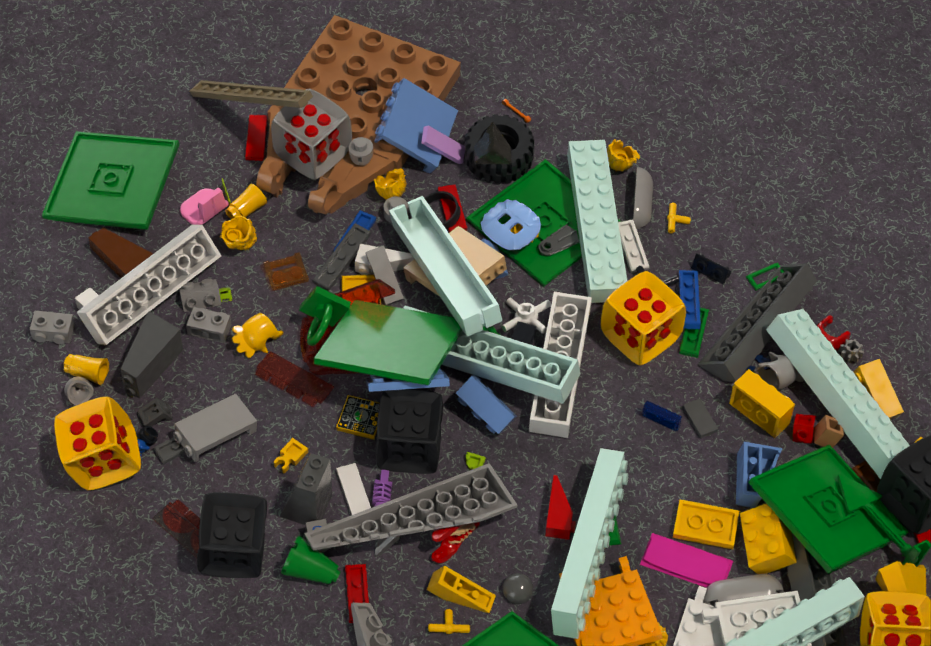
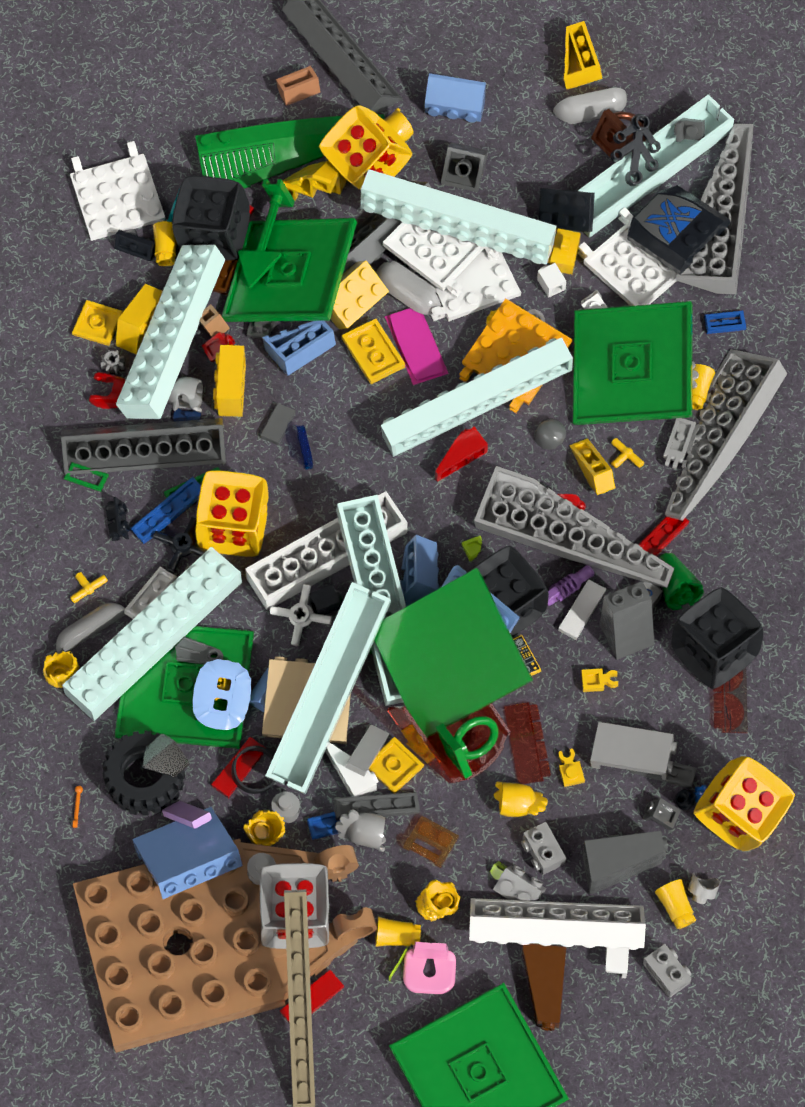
camera: 130 degrees left, 10 degrees up
none -> yellow tile [72,300,123,346]
none -> light grey piece [335,810,386,852]
none -> yellow plate [559,749,585,787]

